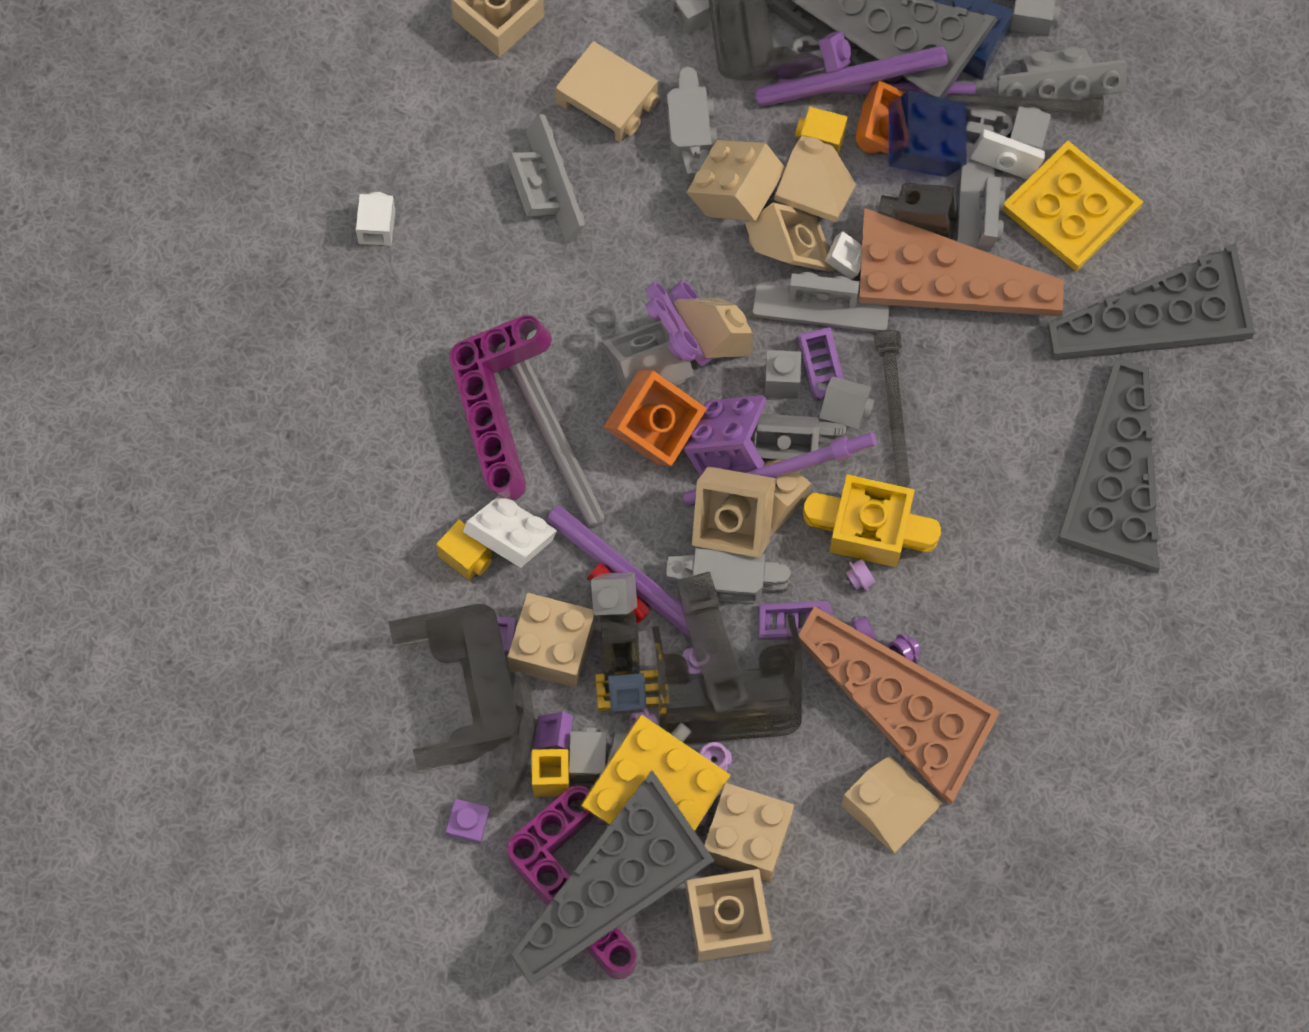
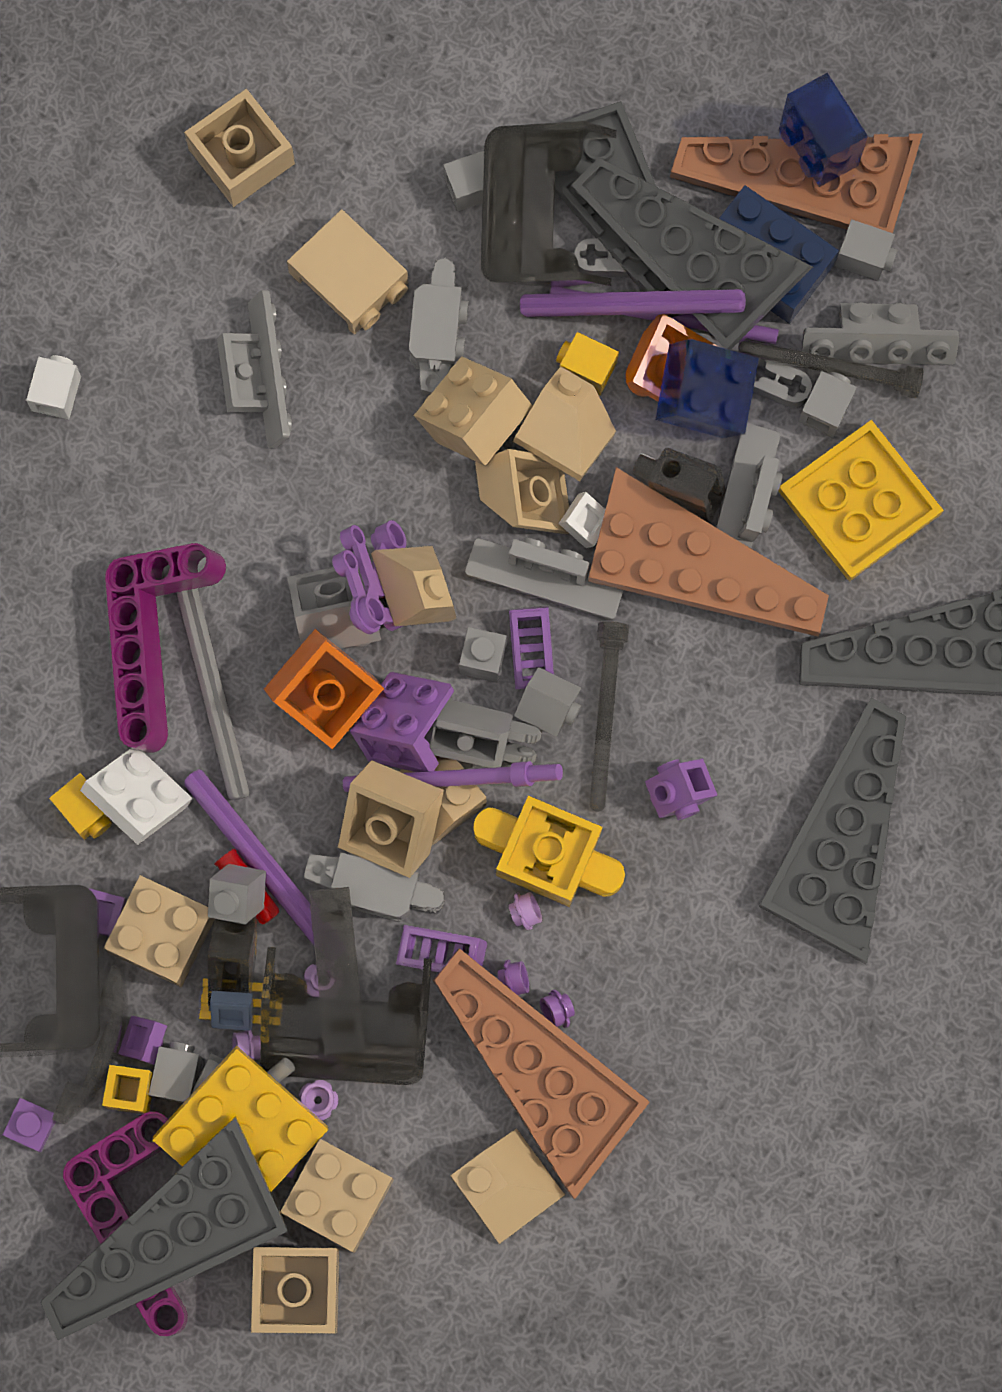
camera: 10 degrees right, 10 degrees up
medium lavender plate [819,31,851,72] -> none
white plate [970,129,1045,180] -> none
none -> medium lavender brick [645,759,717,820]

